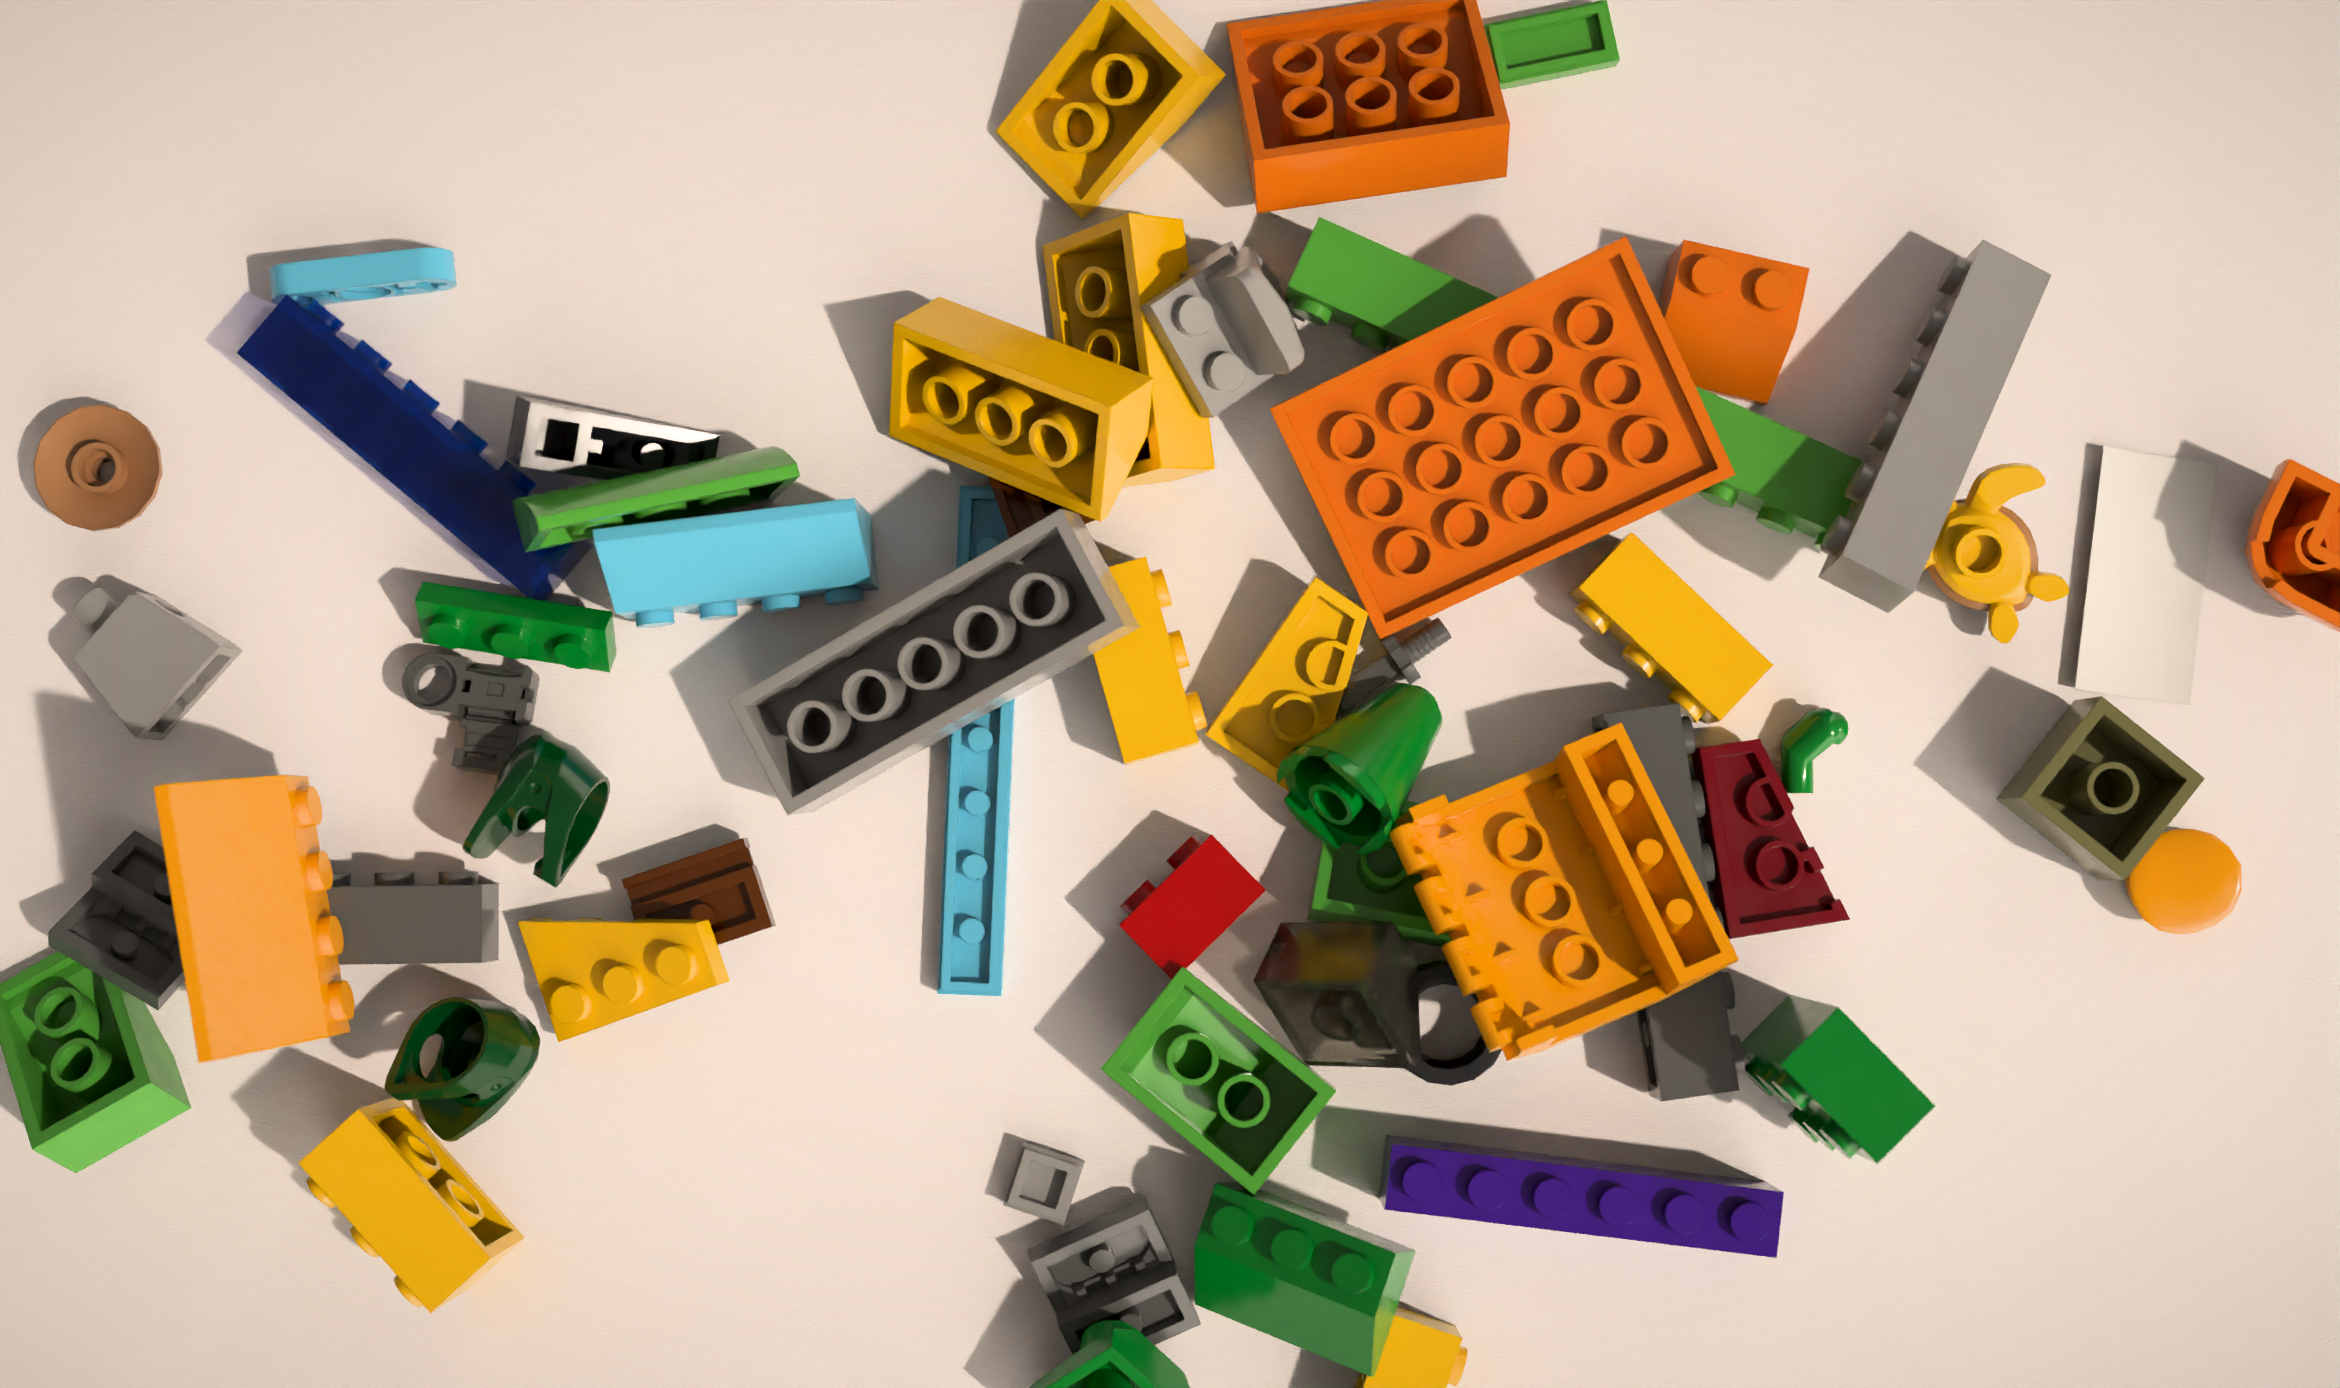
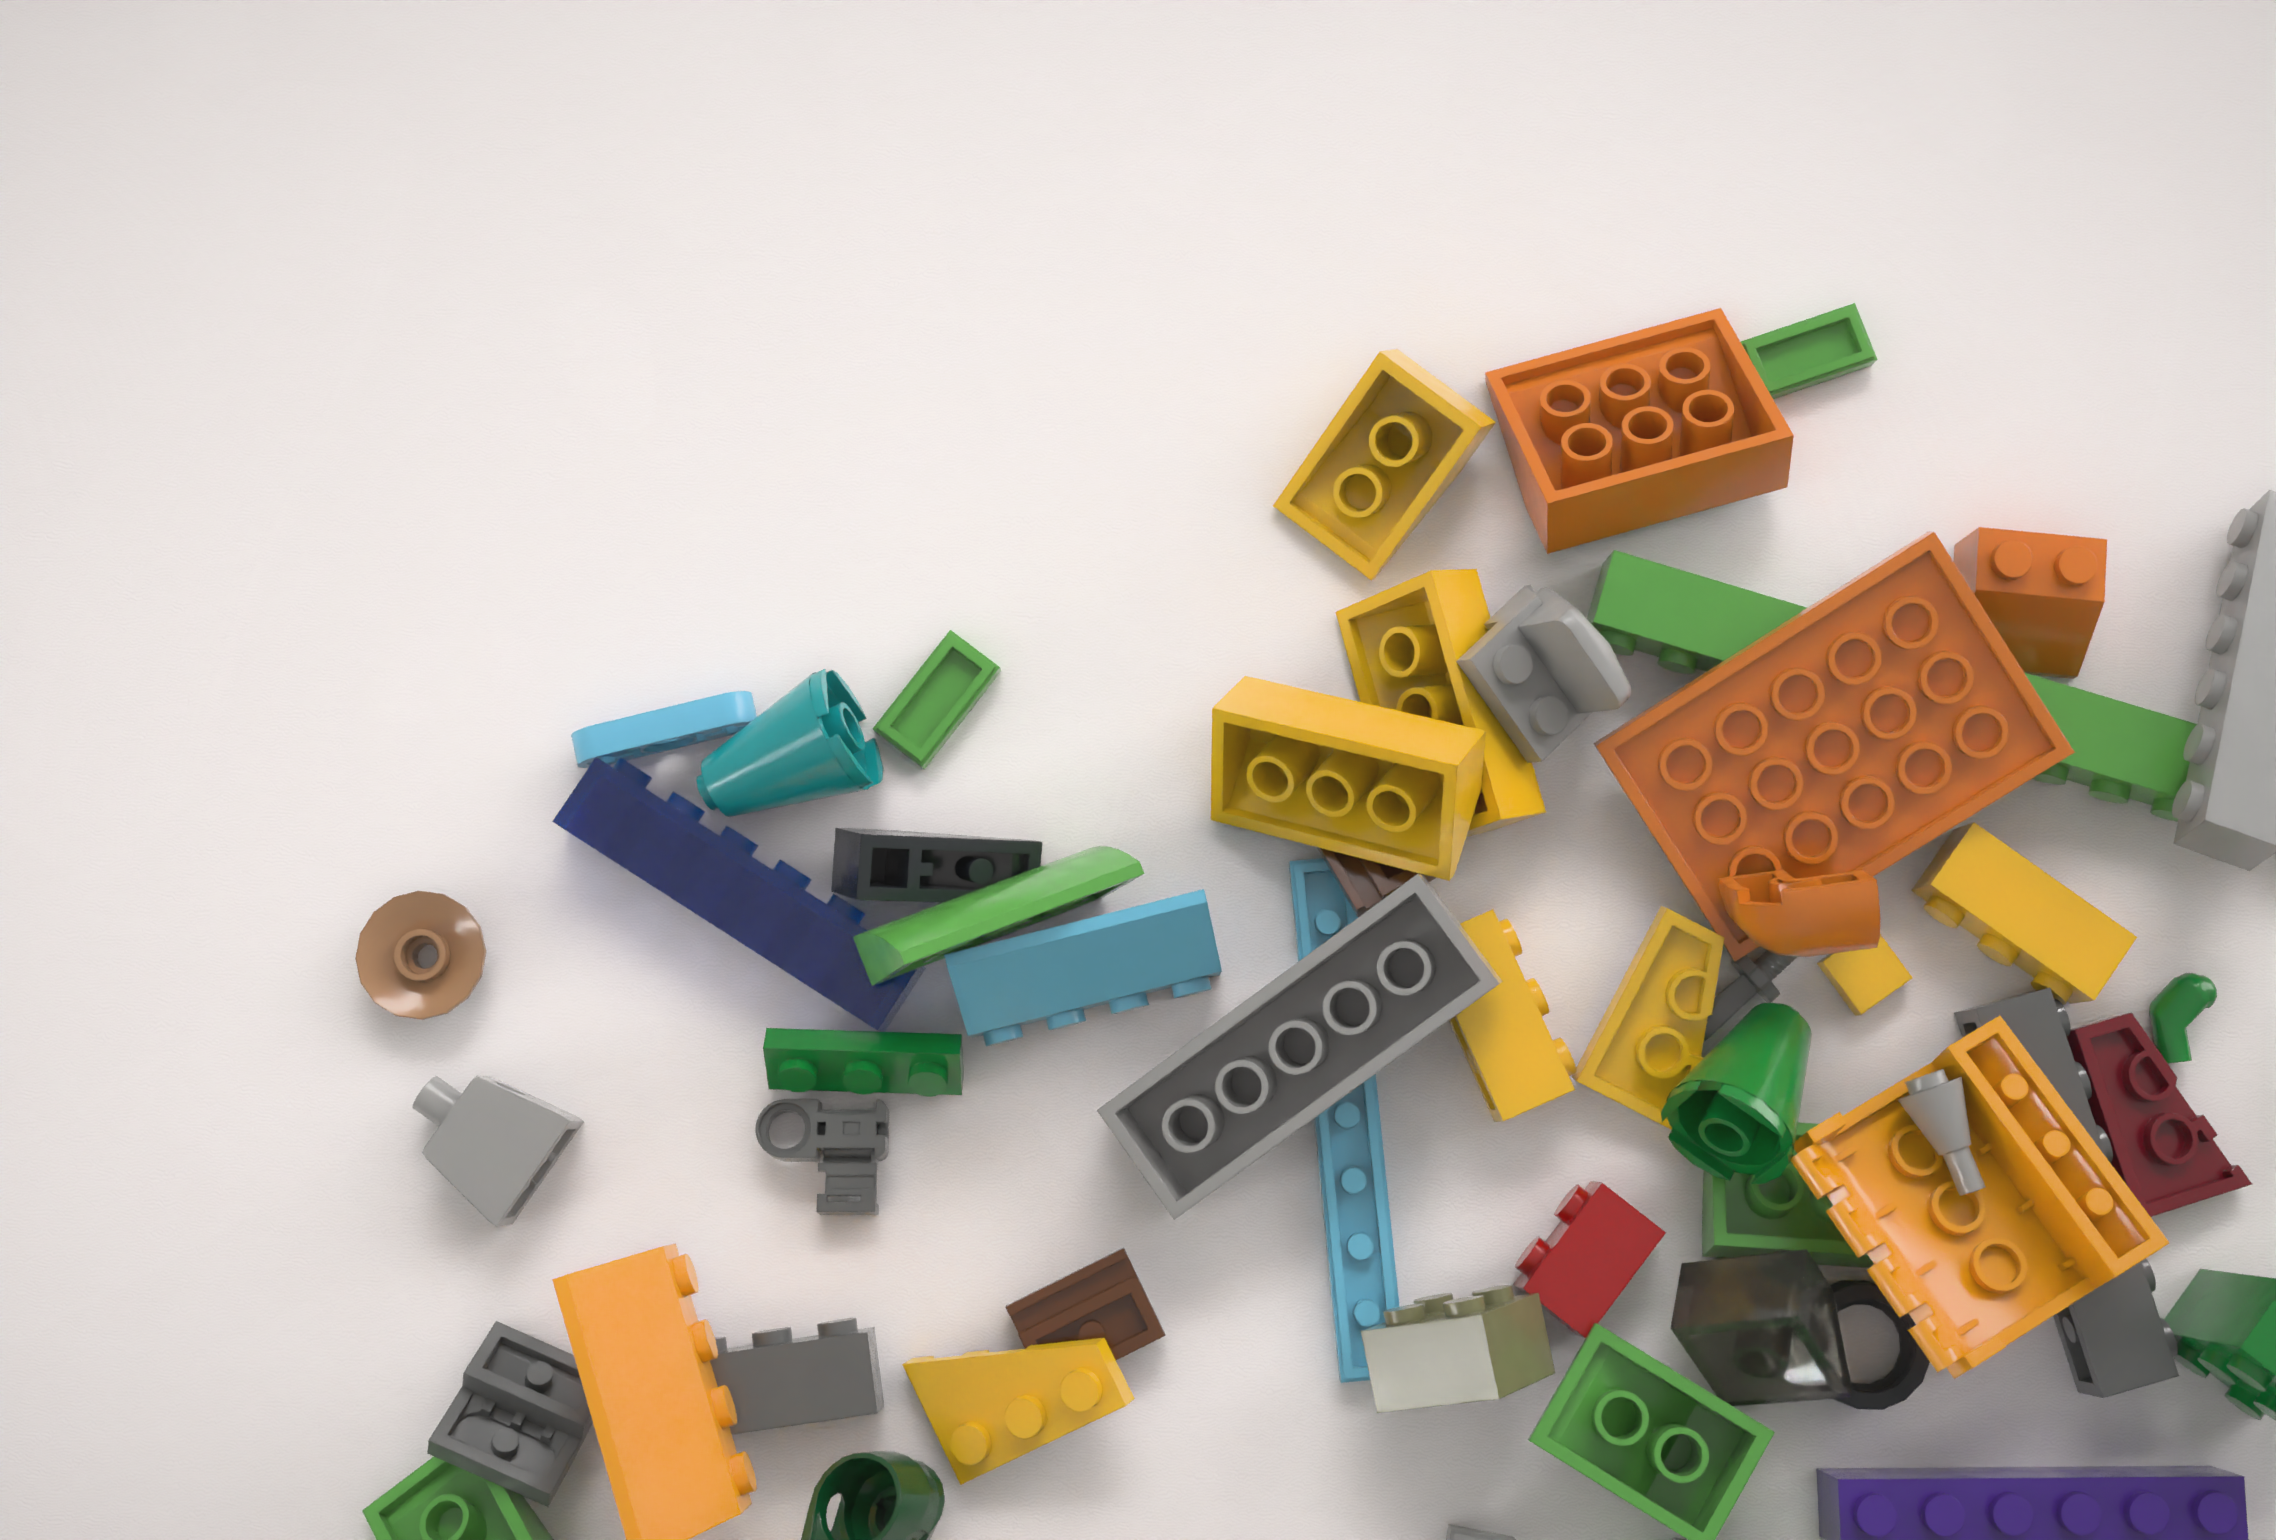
camera: 10 degrees left, 5 degrees down
dark green helmet [463,731,610,887] -> none
none -> teal cone [696,669,883,817]
none -> bright green tile [873,630,1001,770]
none -> brick [1361,1285,1555,1413]
none -> orange brick [1718,870,1881,957]
none -> yellow tile [1817,934,1912,1016]
none -> light grey cone [1897,1069,1986,1196]

